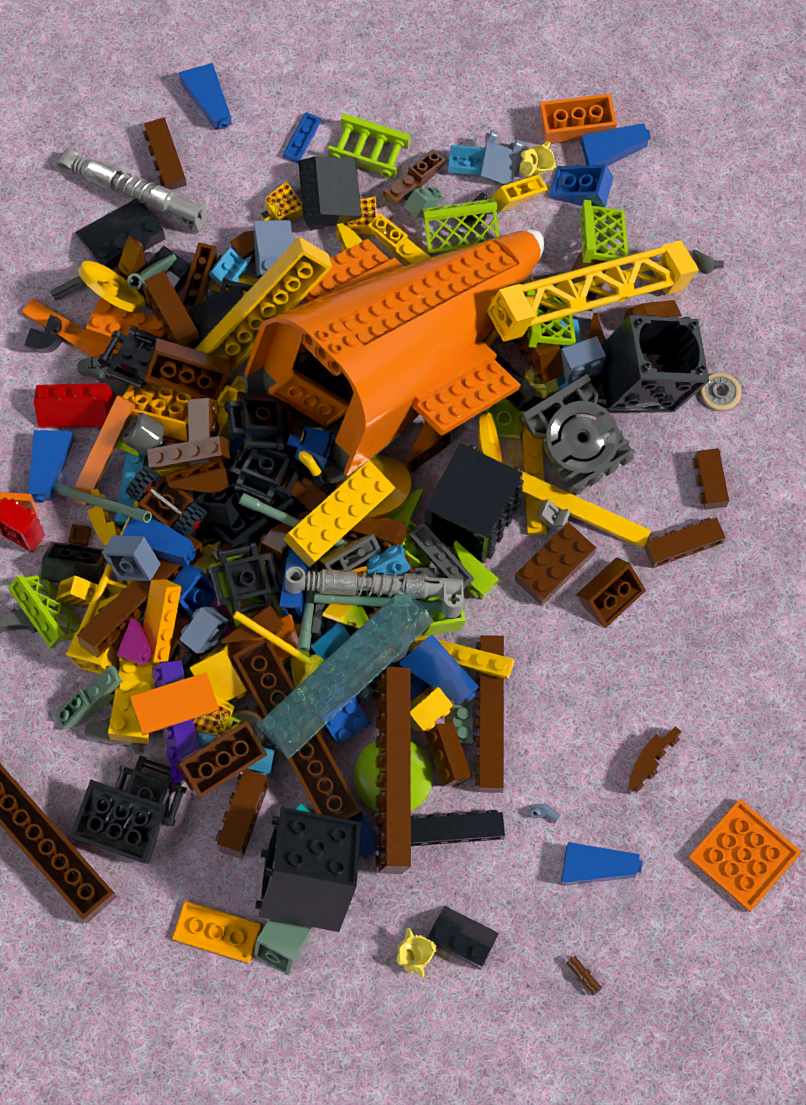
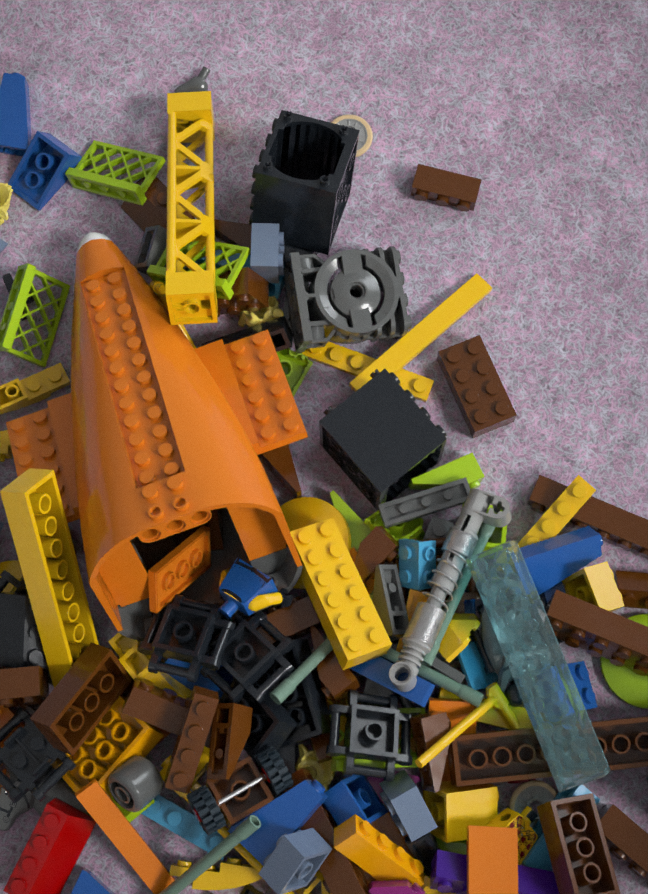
camera: 65 degrees left, 5 degrees up
sand green plate [453,705,473,745] -> none
yellow dish [477,413,503,463] -> none
yellow slope [490,174,548,213] -> none
light grey bracket [537,499,570,529] -> none
reddish brown slope [576,557,646,628] -> none
reddish brown slope [624,300,682,320] -> none
reddish brown brick [644,517,726,568] -> none

